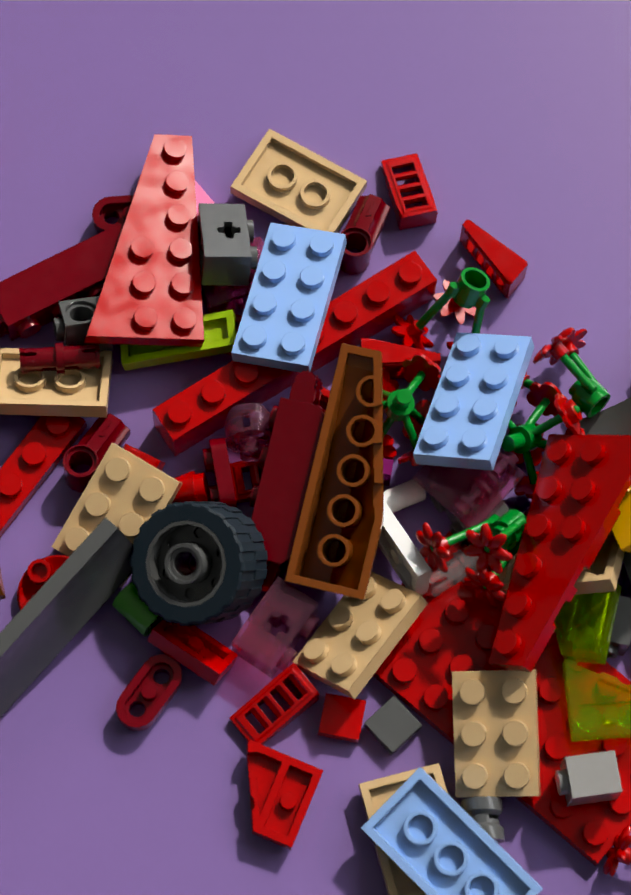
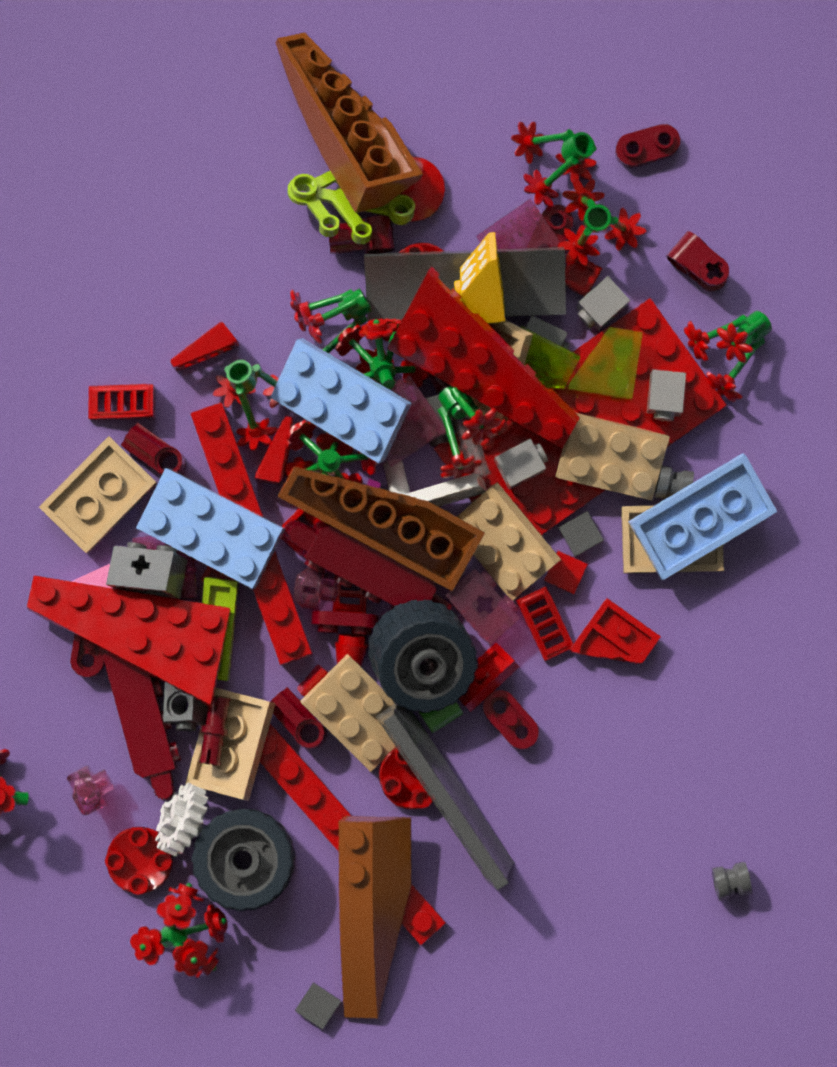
camera: 75 degrees left, 15 degrees up
none -> light grey brick [494,439,548,490]

